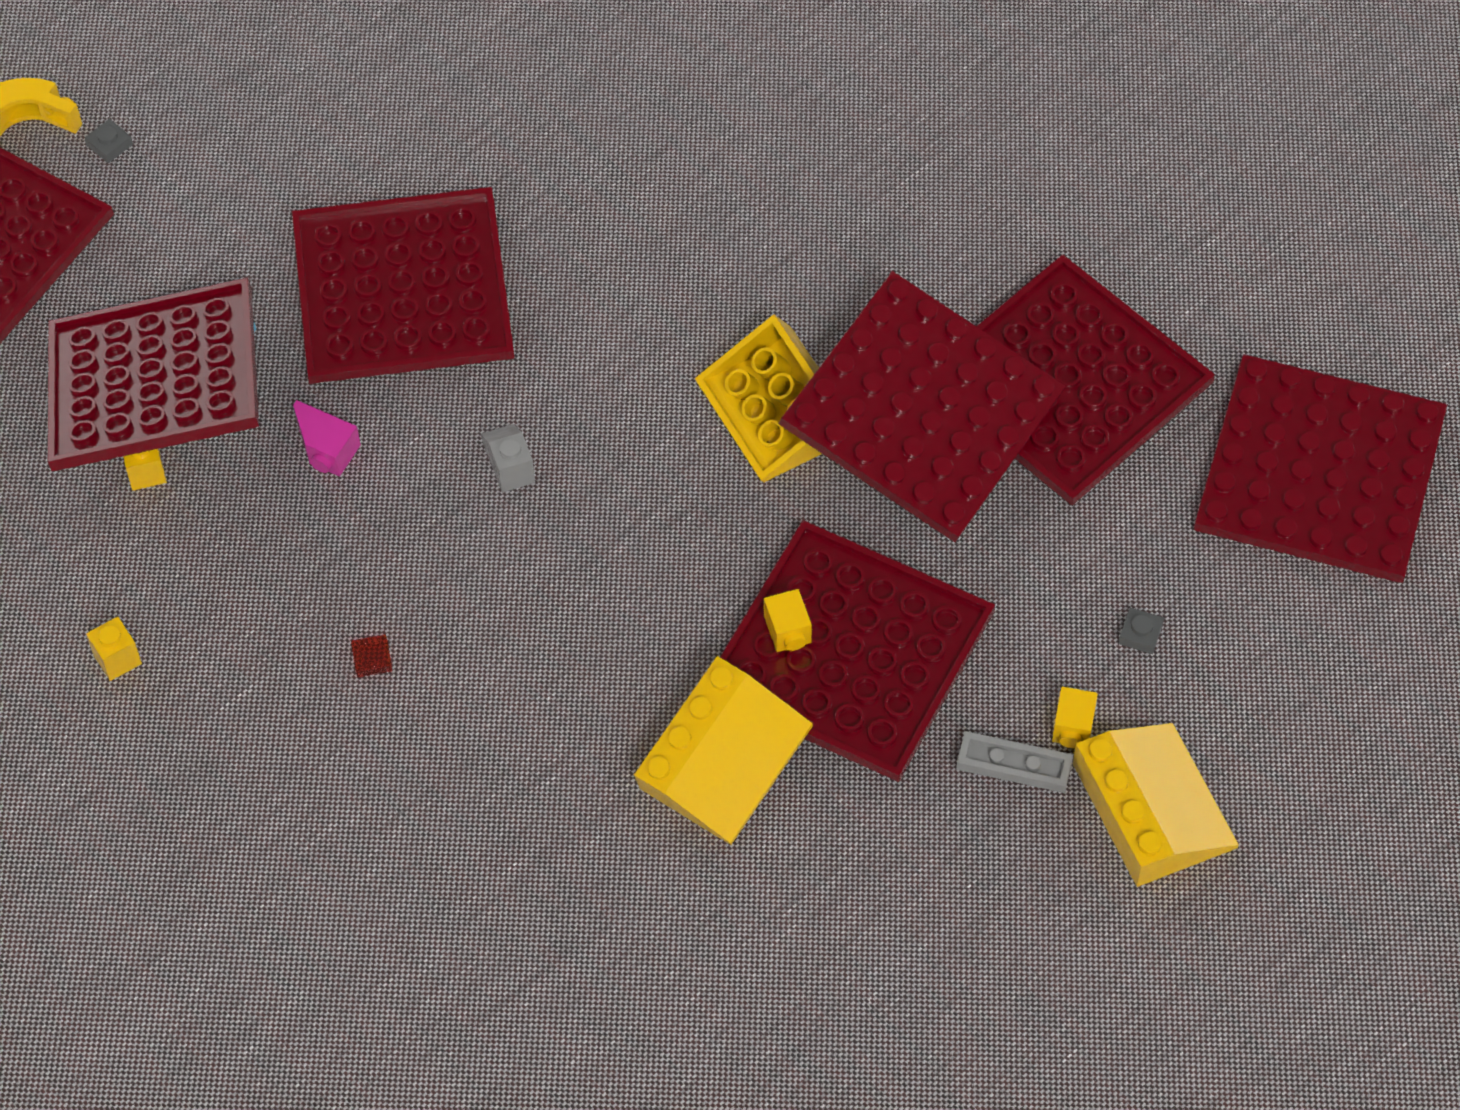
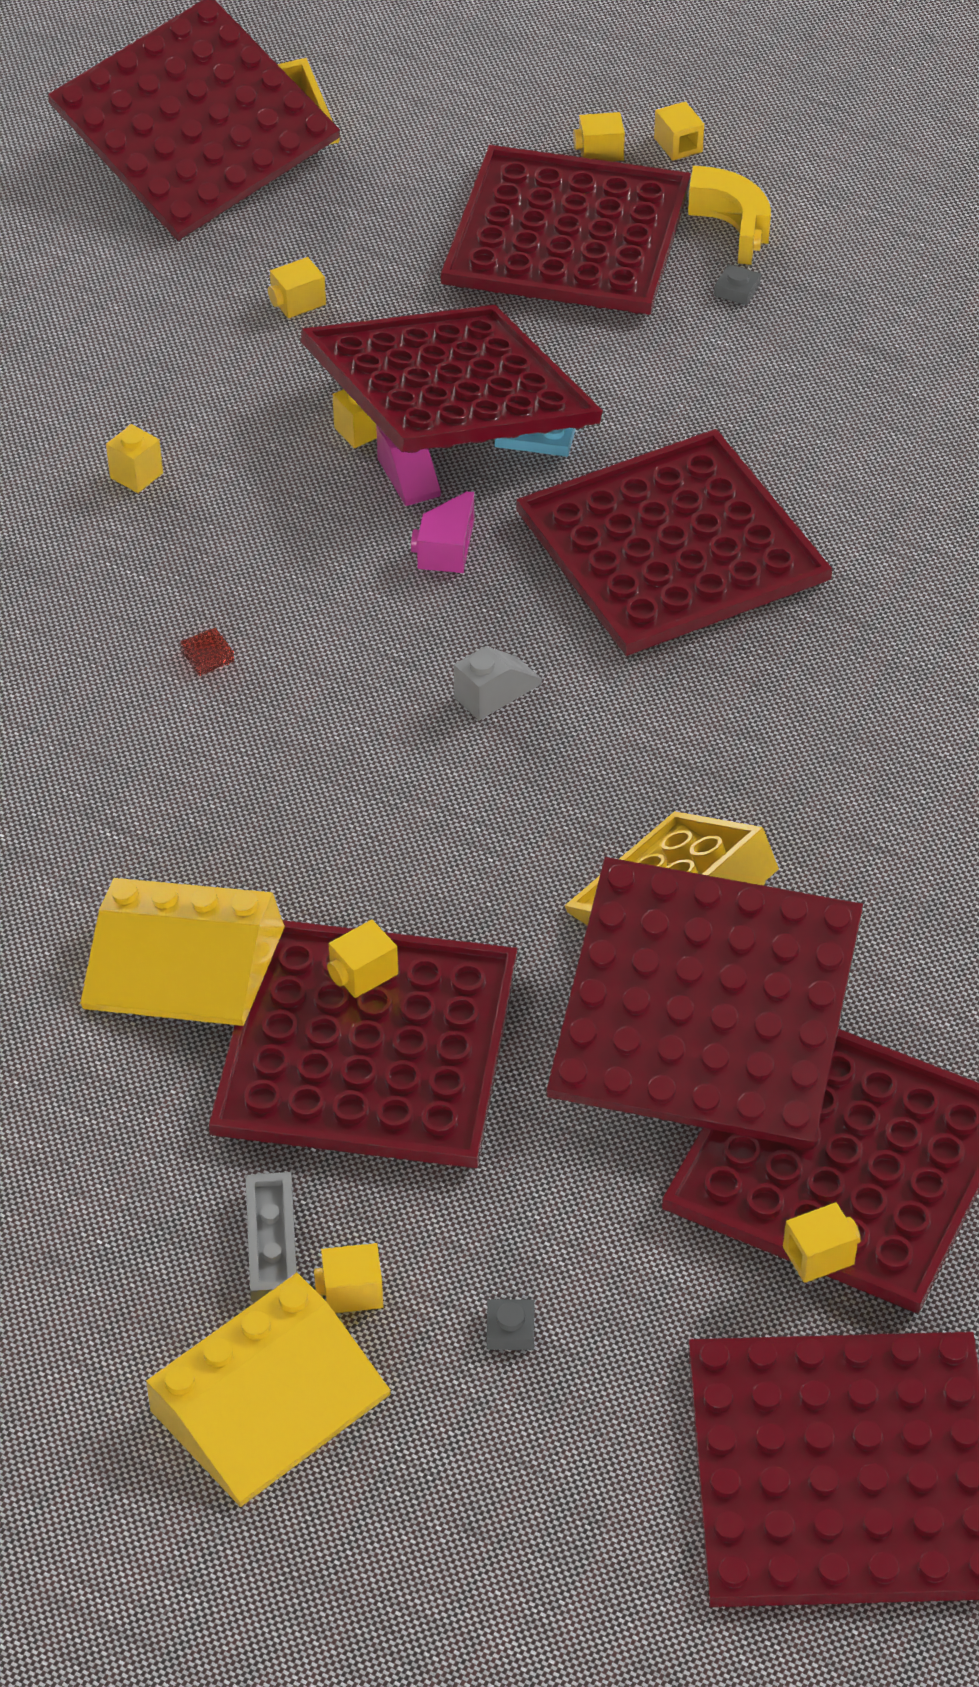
camera: 70 degrees right, 10 degrees down
none -> dark pink slope [376,425,441,506]
none -> yellow brick [783,1202,861,1283]

